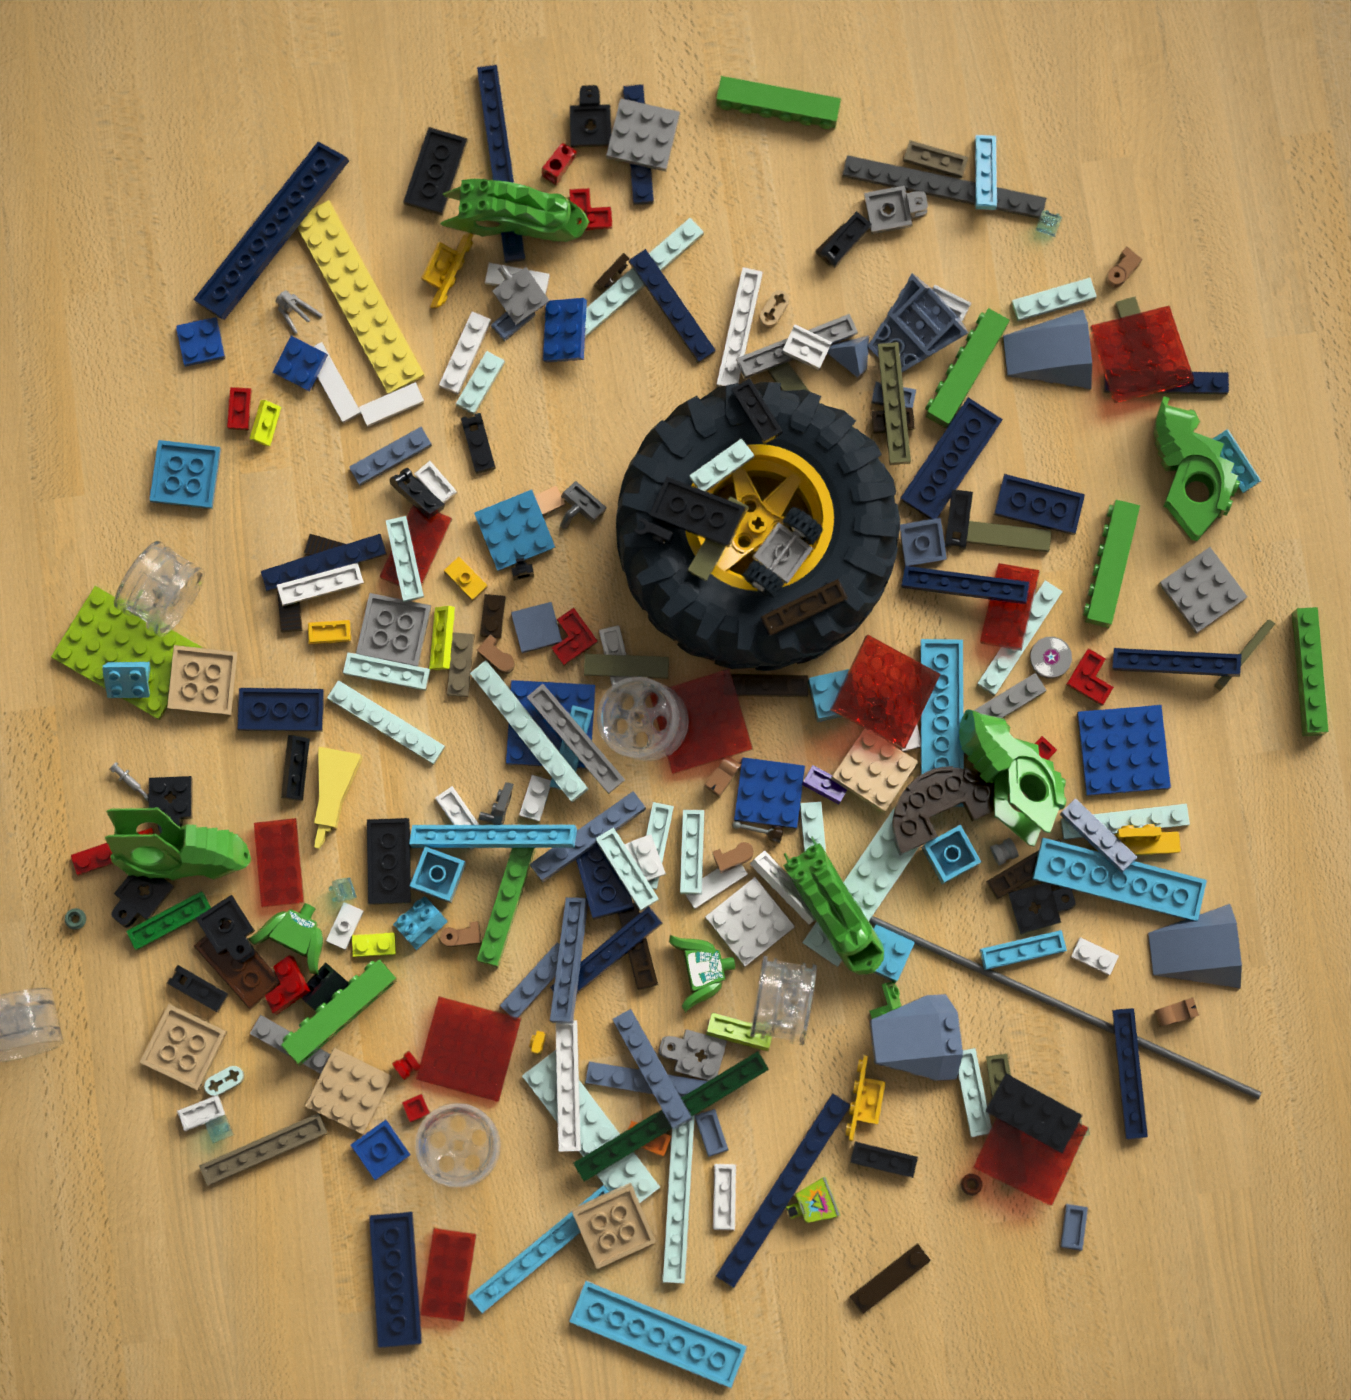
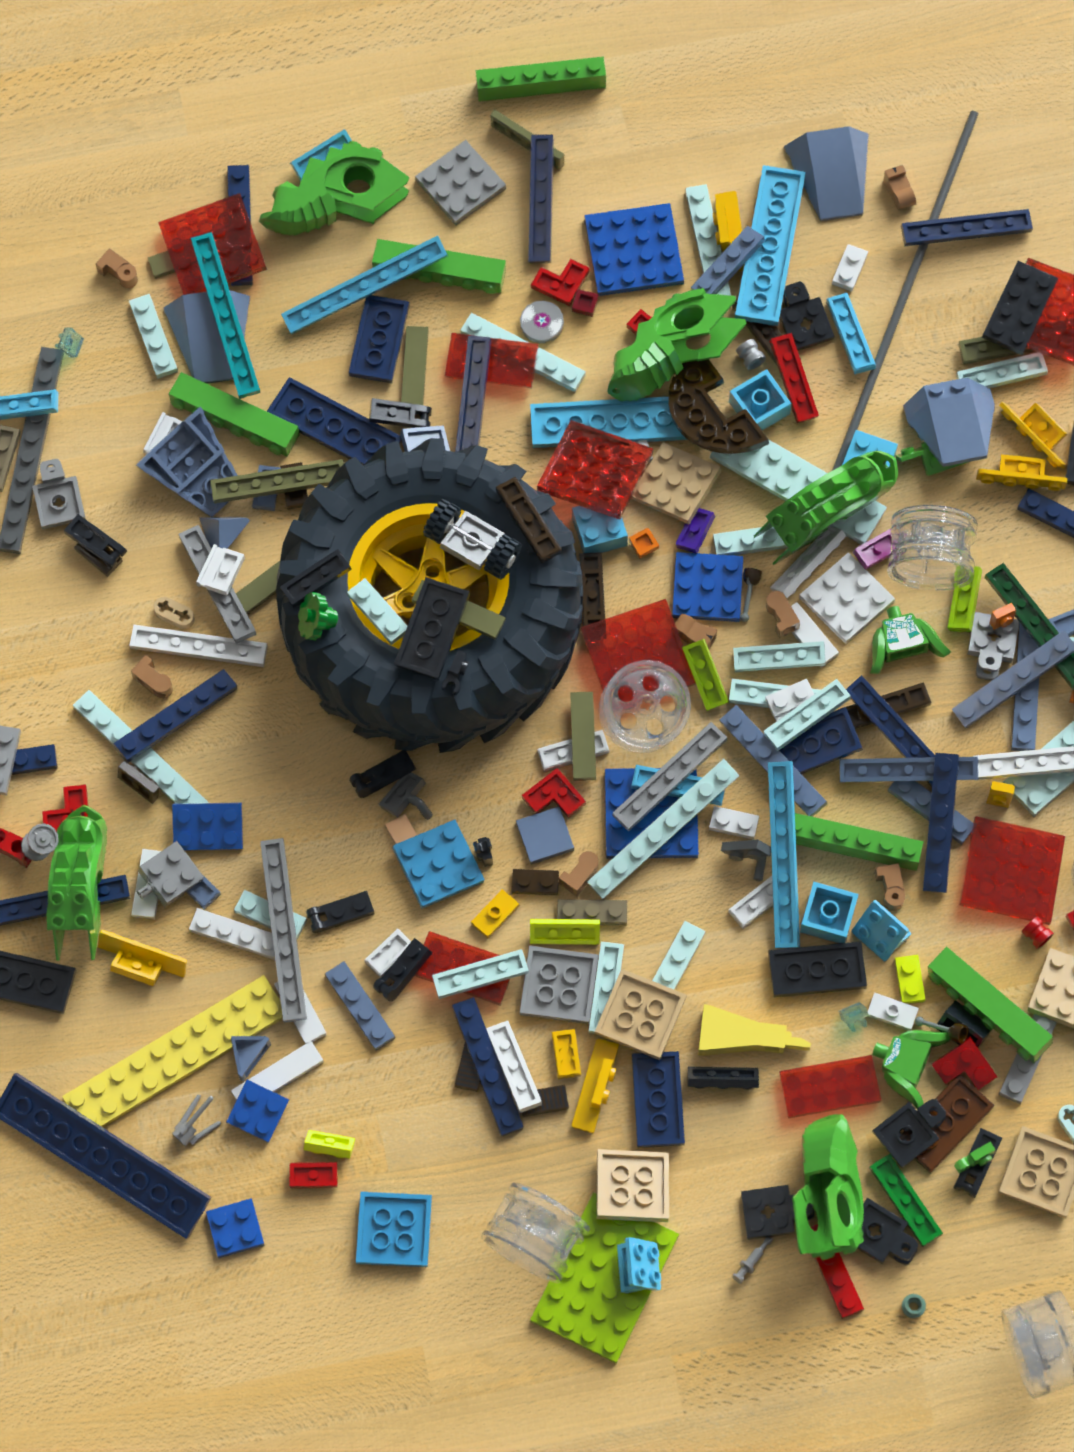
camera: 90 degrees left, 10 degrees down
light grey plate [974,673,1047,718] -> none
none -> light grey hose [21,824,59,861]
none -> medium nougat leg [131,655,173,699]
none -> teal plate [191,232,261,399]
none -> sand blue slope [231,1036,271,1082]
none -> light grey plate [260,838,307,1023]
none -> medium azure plate [281,236,448,334]
none -> green plant [298,592,338,640]
none -> black plate [349,750,416,798]
none -> dark red plate [572,289,599,317]
none -> yellow bracket [572,1039,619,1134]
none -> tan plate [595,969,687,1060]
none -> orange plate [629,528,659,559]
none -> lime plate [682,639,729,711]
none -> red plate [769,333,819,424]
none -> magenta plate [853,529,903,570]
none -> dark brown hinge [915,1017,968,1044]
none -> dark blue plate [923,753,959,893]
none -> bright green plate [954,1142,995,1174]
none -> orange plate [989,603,1016,630]
none -> yellow bracket [999,402,1067,468]

